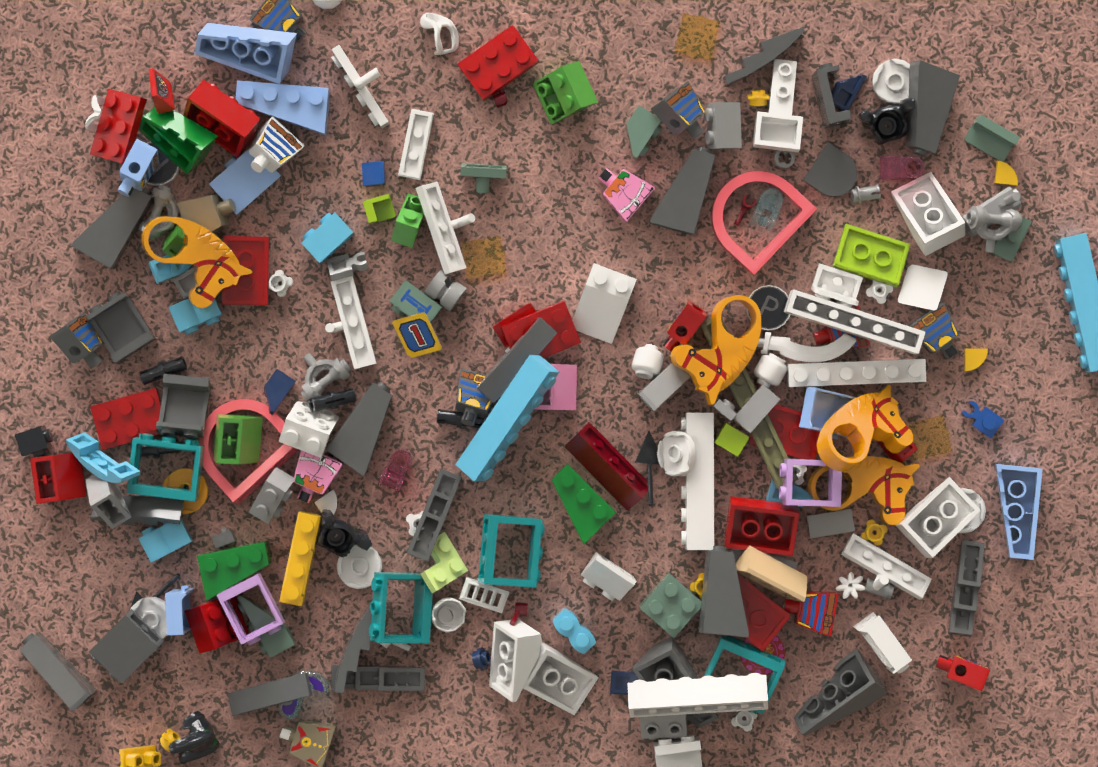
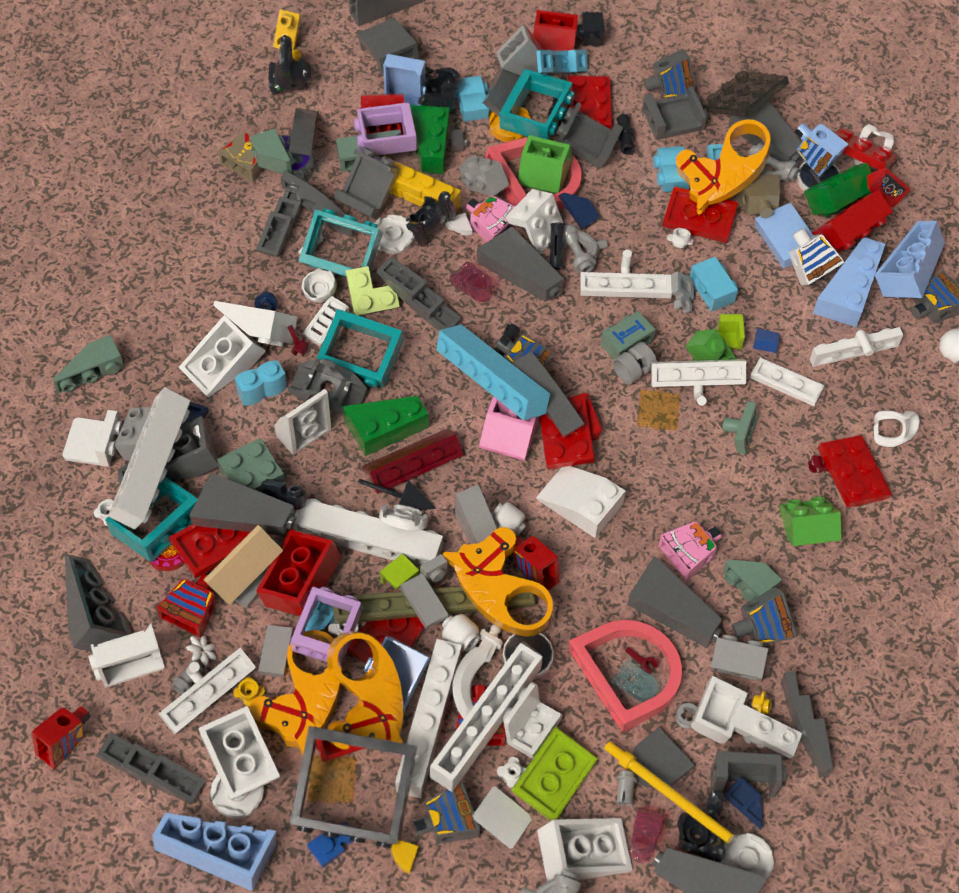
camera: 105 degrees right, 30 degrees down
sticker [392,312,442,358] -> none
clear yellow piece [675,13,720,60] -> none
none -> sand green slope [250,129,294,174]
none -> black plate [261,479,307,510]
none -> dark grey piece [288,359,367,414]
none -> window [290,726,418,848]
none -> dark grey panel [334,147,400,217]
none -> black hair [418,67,461,113]
none -> yellow bar [604,741,734,844]
none -> clear smoke plate [701,71,789,117]

